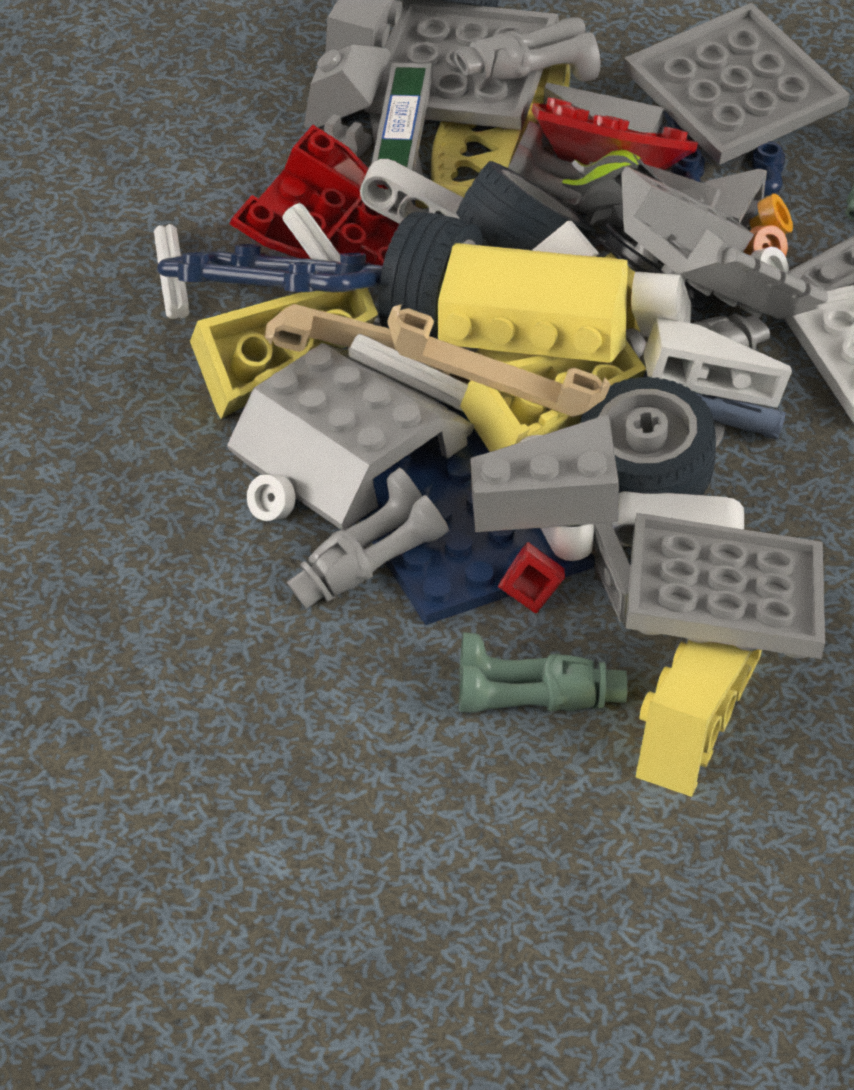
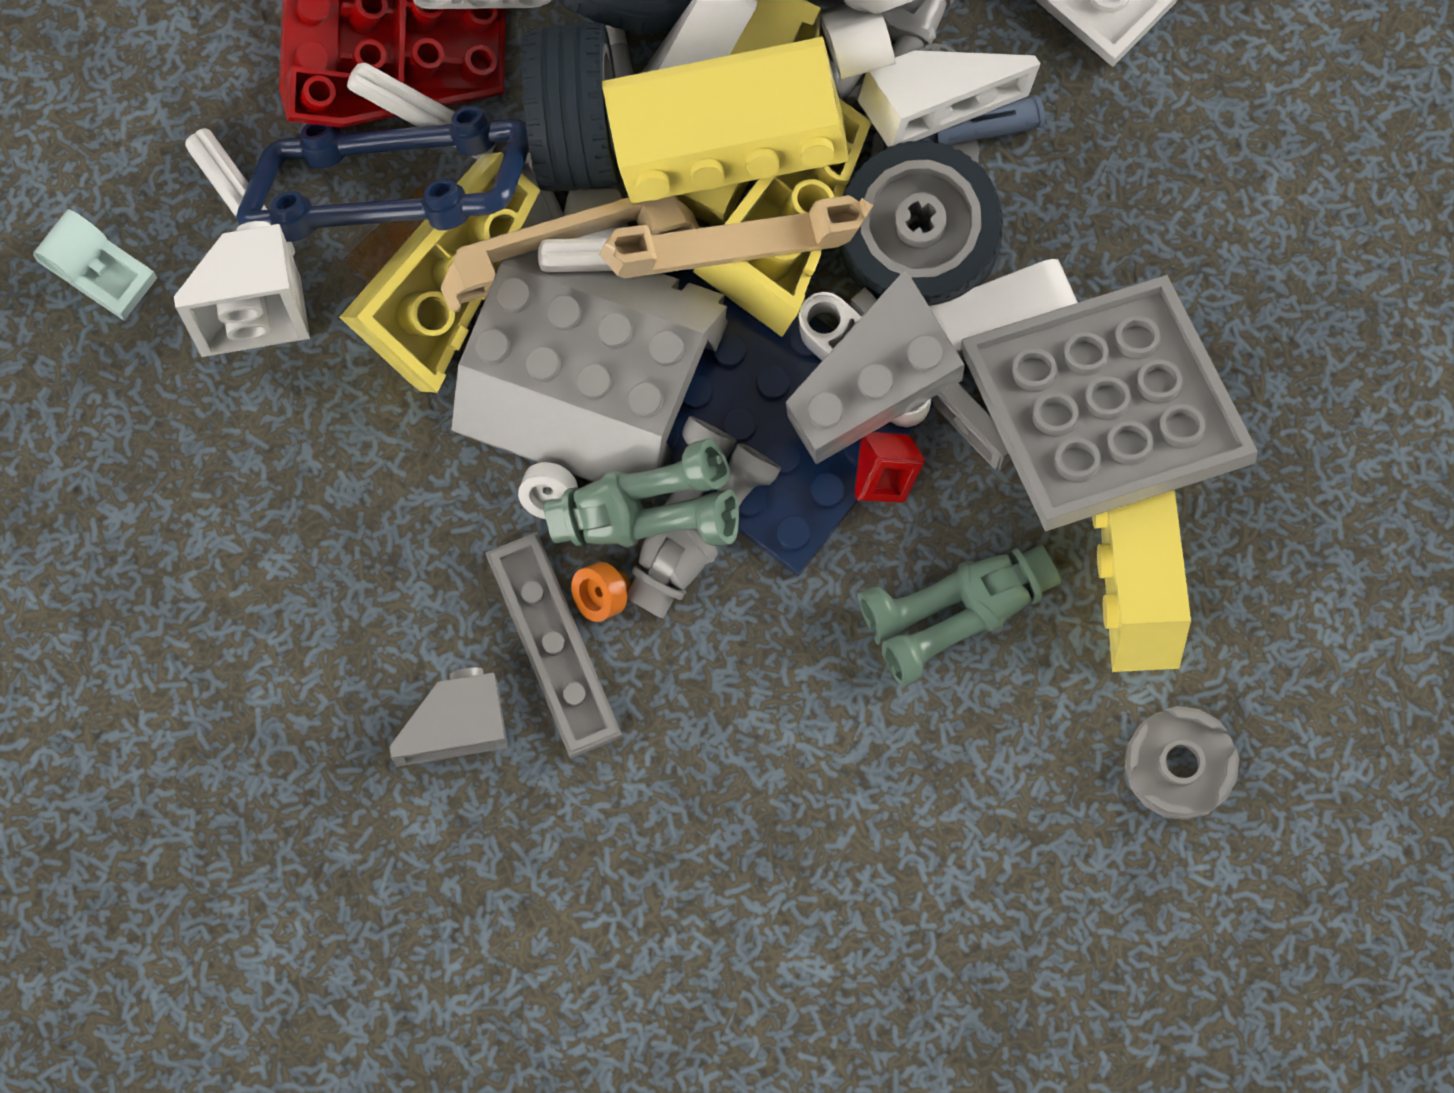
camera: 25 degrees left, 30 degrees up
none -> light aqua plate [33,209,157,321]
none -> white slope [174,221,310,357]
none -> light grey slope [389,667,508,767]
none -> light grey tile [485,532,622,758]
none -> sand green piece [543,439,739,548]
none -> orange tile [571,562,631,622]
none -> light grey tile [1124,706,1239,820]

